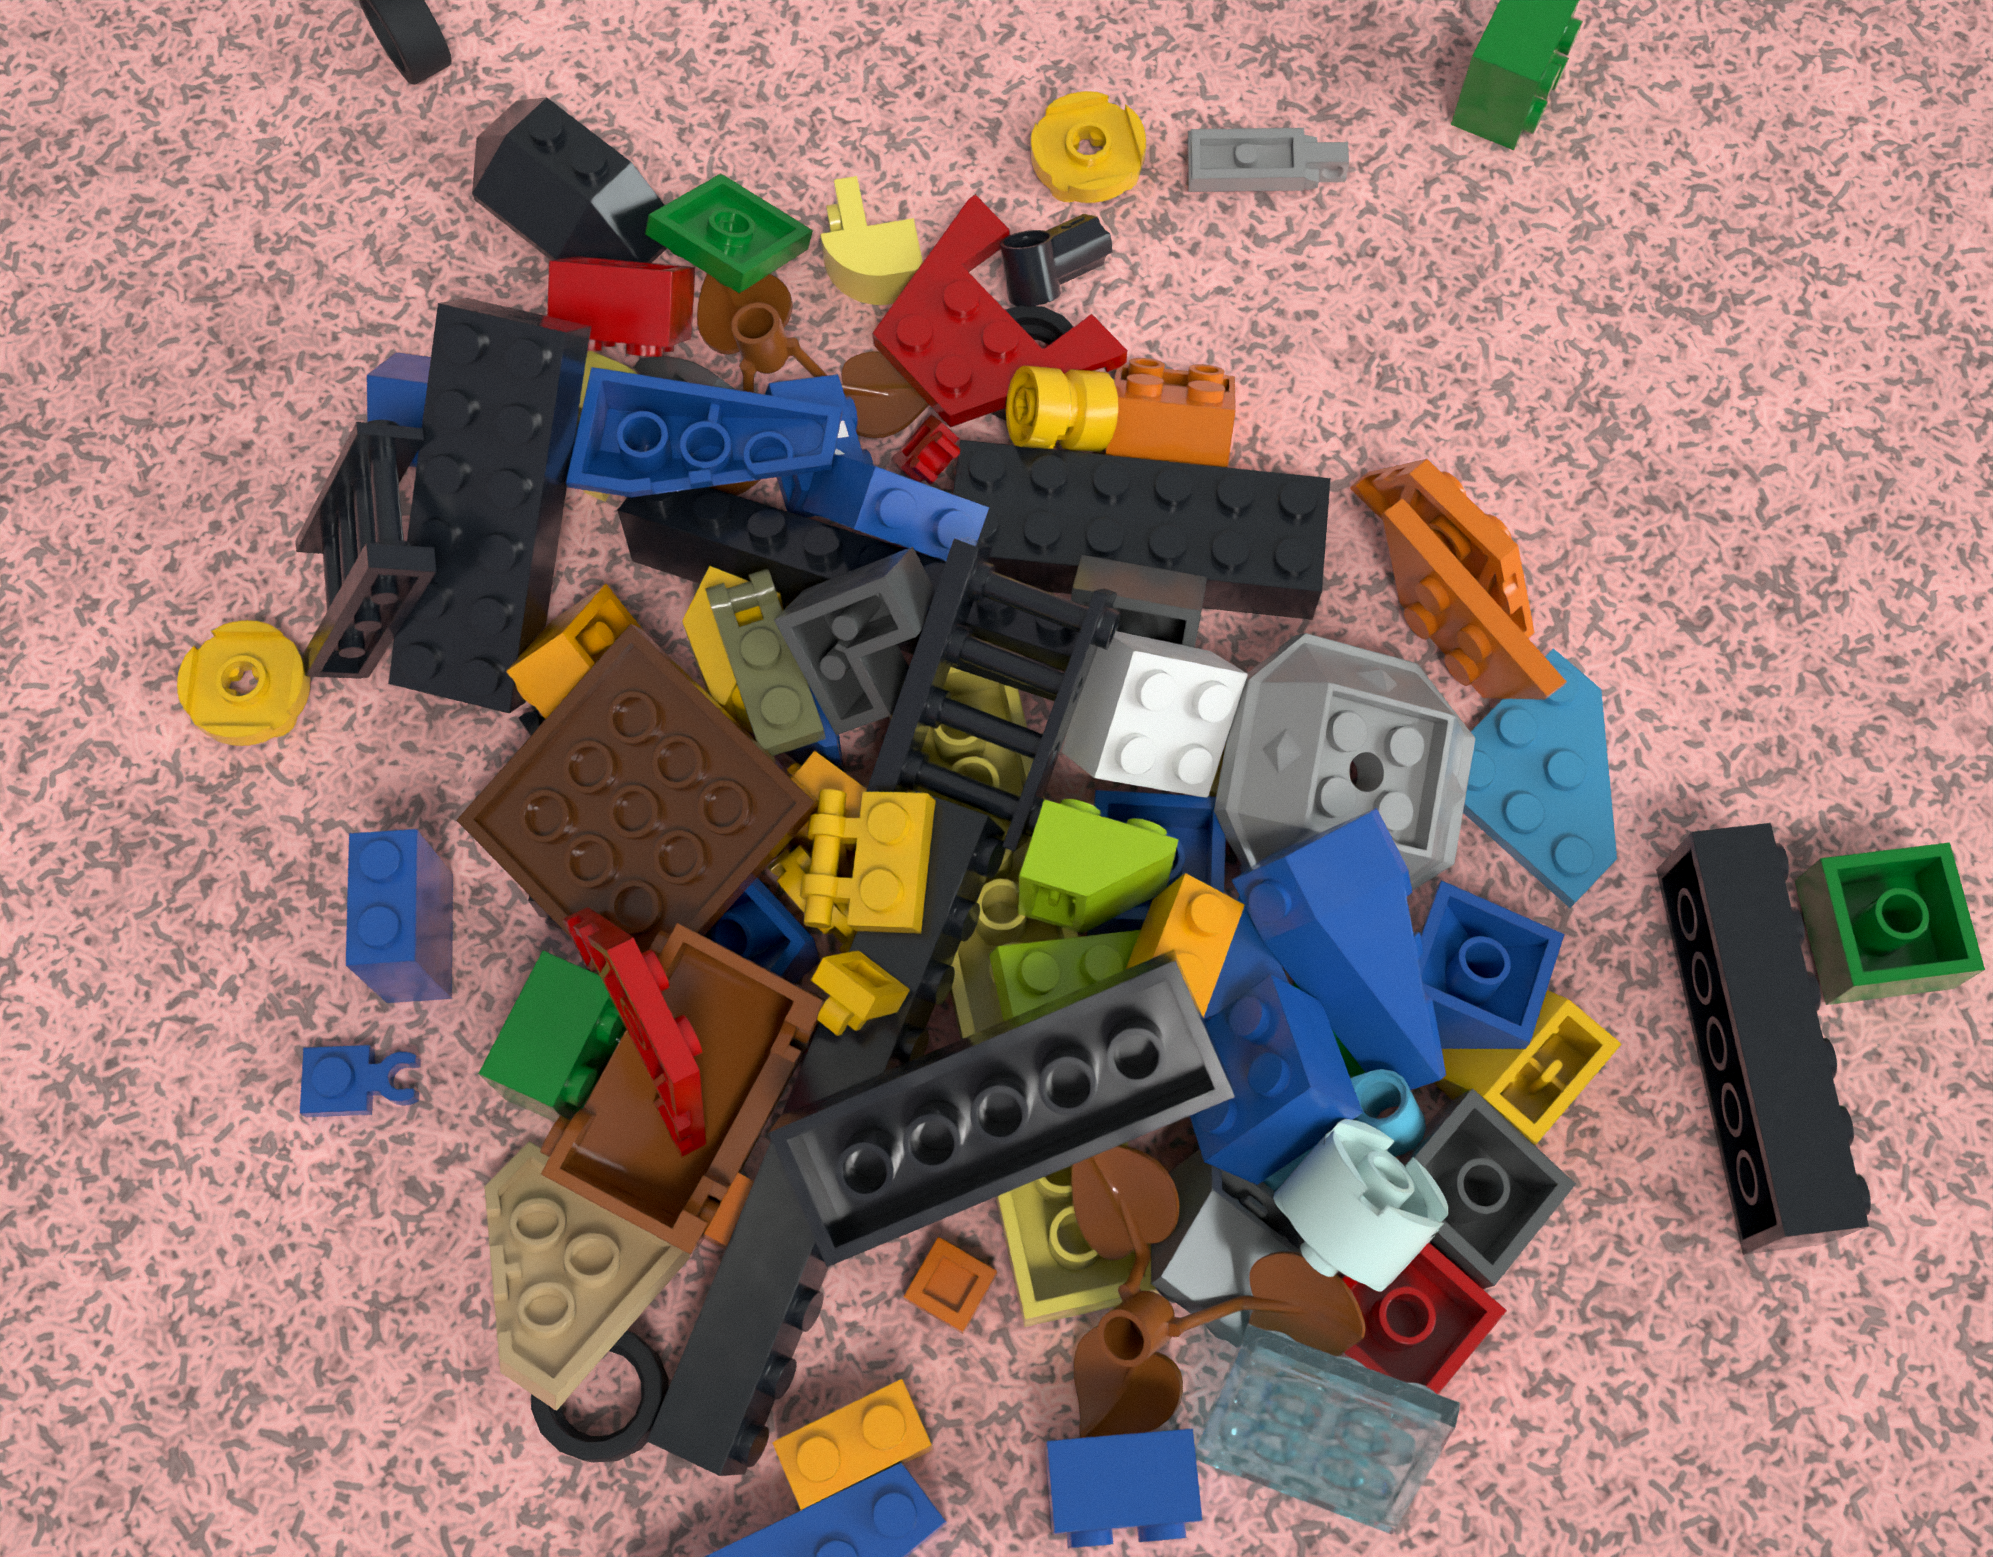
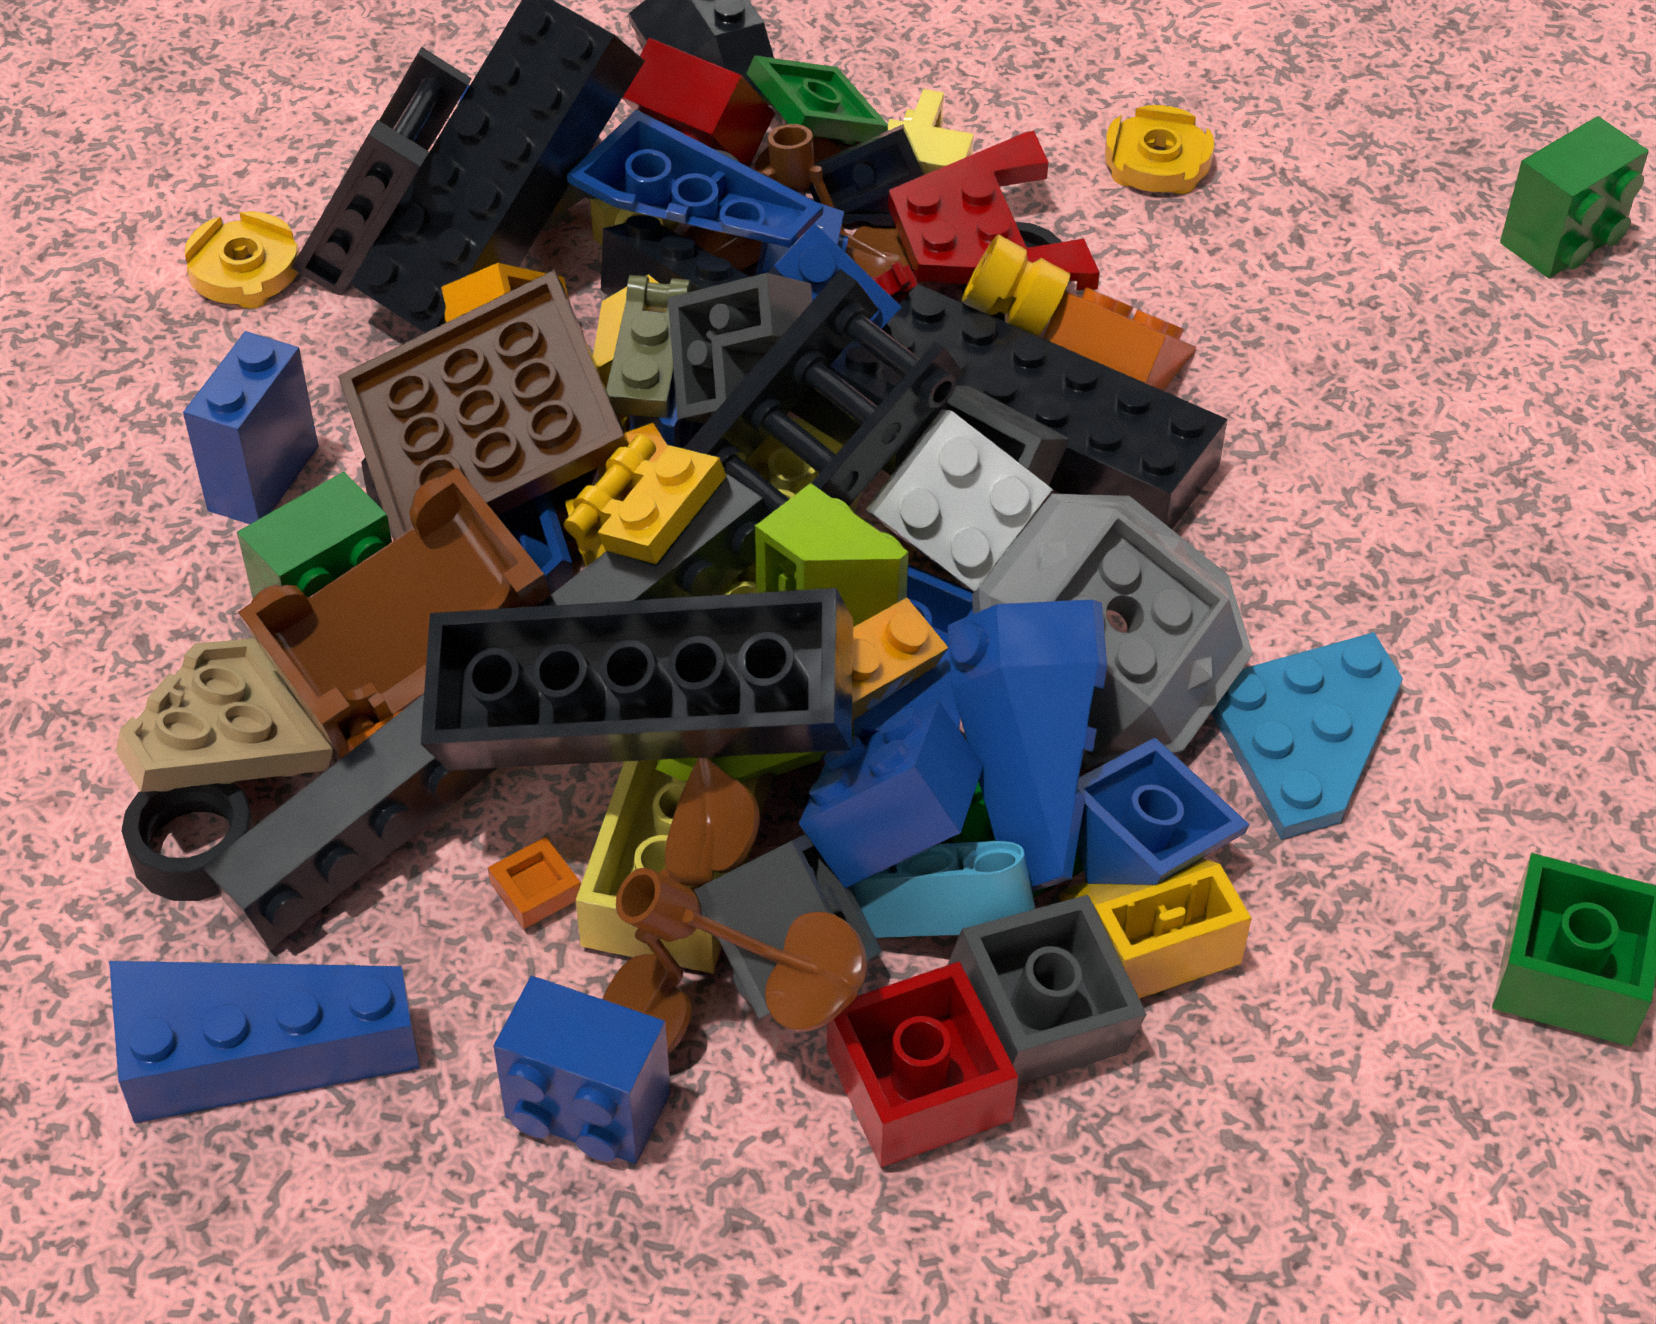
camera: 25 degrees right, 20 degrees down
blue plate [300,1045,421,1117] -> none
red wing [563,907,706,1157] -> none
light orange brick [772,1379,934,1510] -> none
yellow tile [811,950,910,1036] -> none
black piece [1000,214,1113,306] -> none
light grey hinge [1187,128,1349,192] -> none
clear light blue plate [1195,1324,1460,1535] -> none
light aqua brick [1273,1119,1448,1291] -> none
orange wing [1350,459,1535,639] -> none
orange wing [1382,499,1567,700] -> none
black brick [1656,823,1871,1255] -> none
none -> black wing [809,124,926,226]

